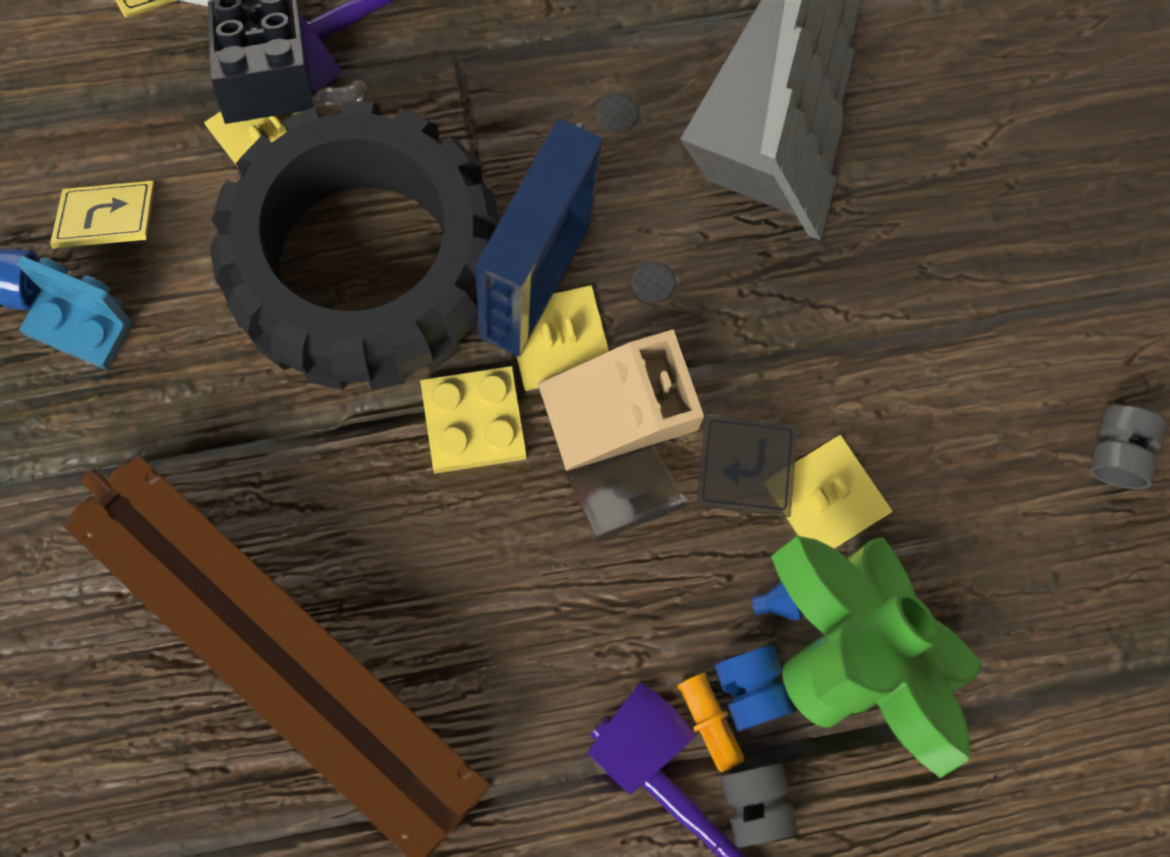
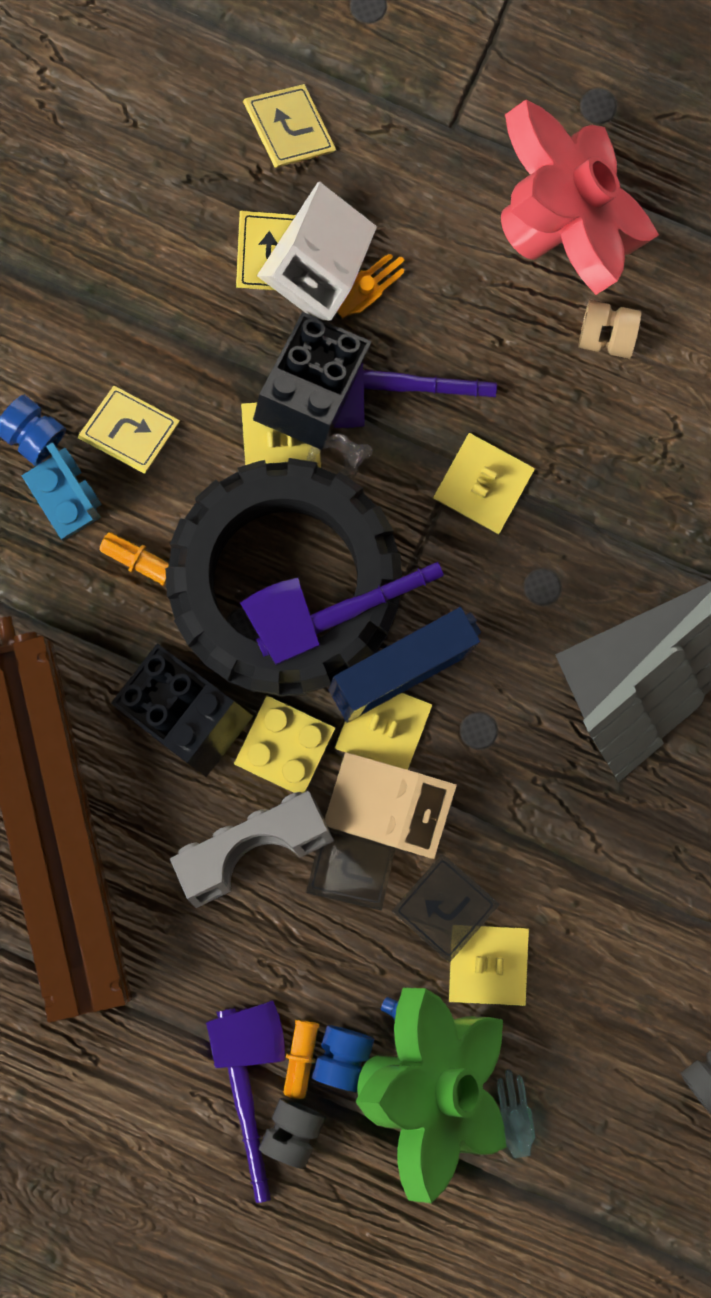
camera: 40 degrees right, 10 degrees up
none -> light orange axle [99,532,169,586]
none -> black slope [111,643,253,777]
none -> light grey arch [170,791,334,908]
none -> dark purple piece [240,562,444,665]
none -> light yellow piece [433,433,535,535]
none -> clear light blue piece [497,1069,536,1158]

